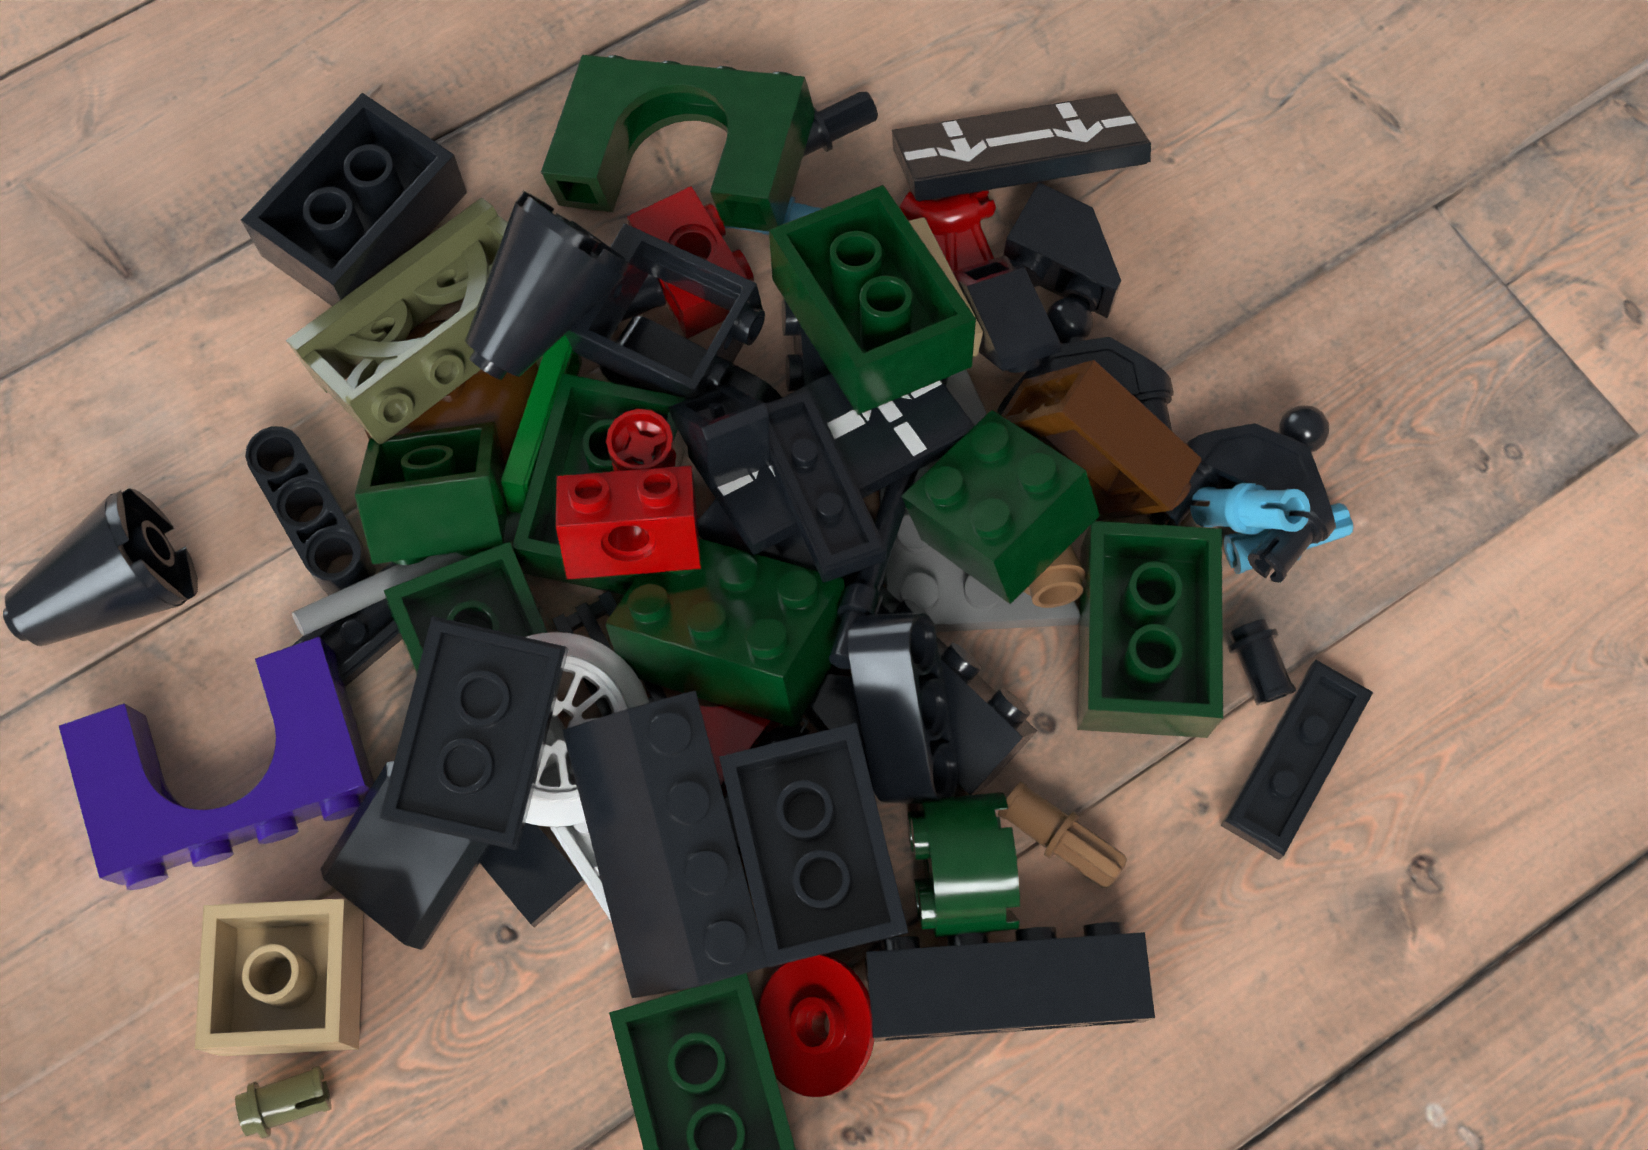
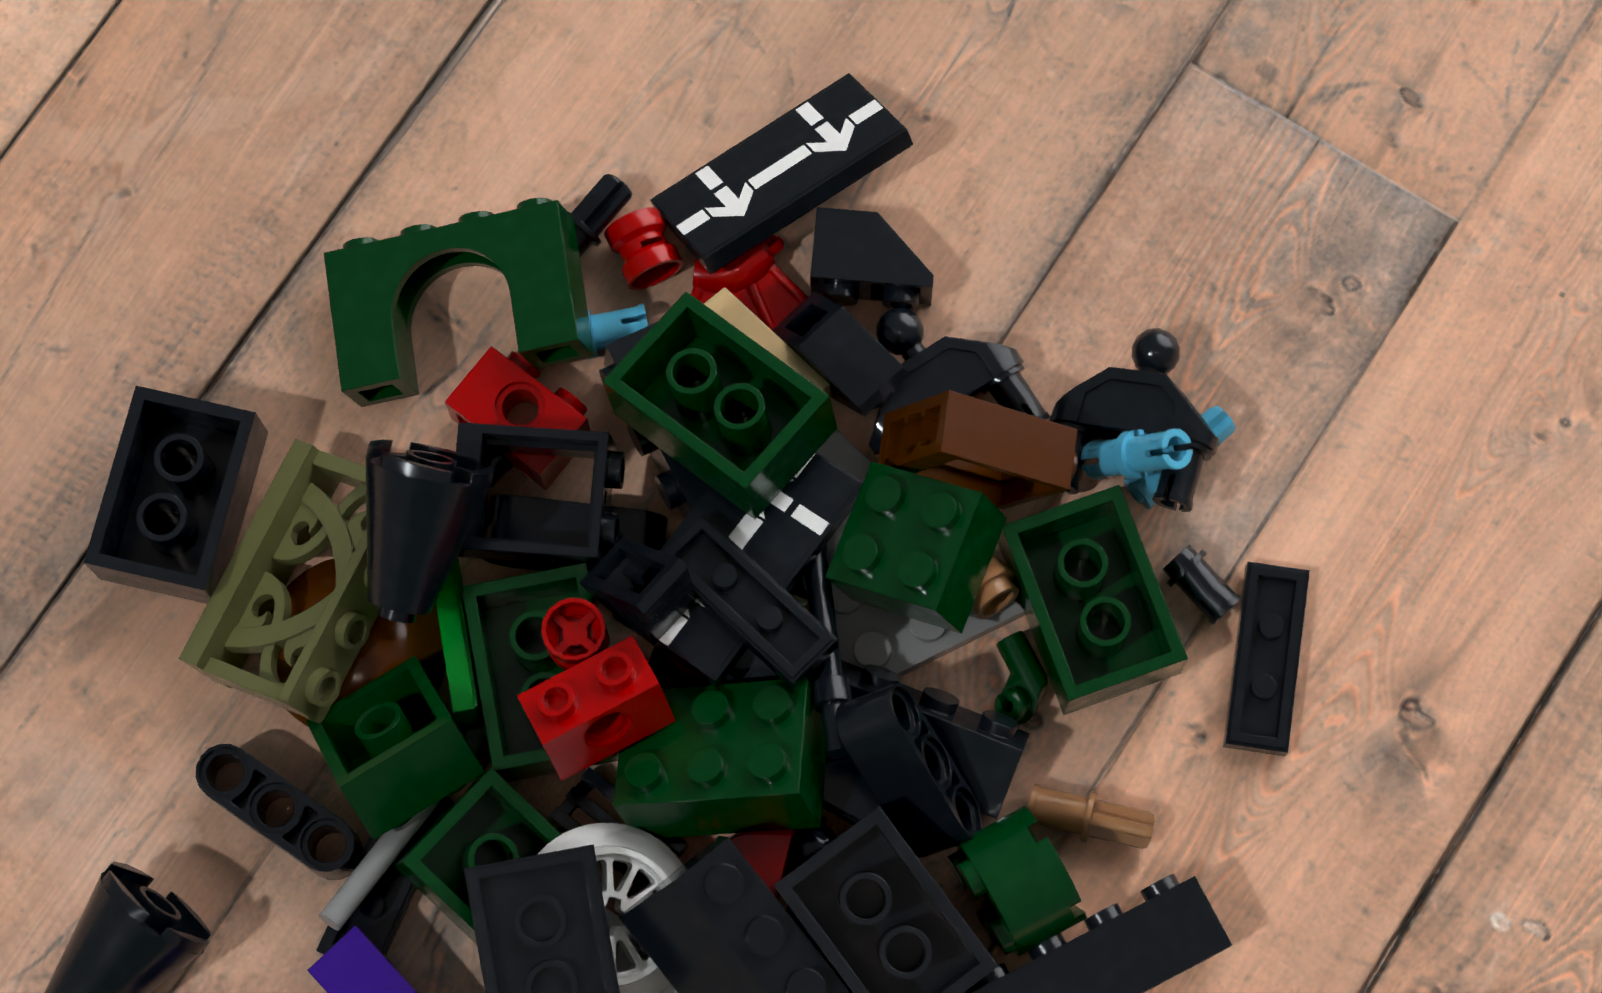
camera: 20 degrees left, 5 degrees up
none -> red wheel [604,207,684,290]
none -> dark green arm [994,631,1048,725]

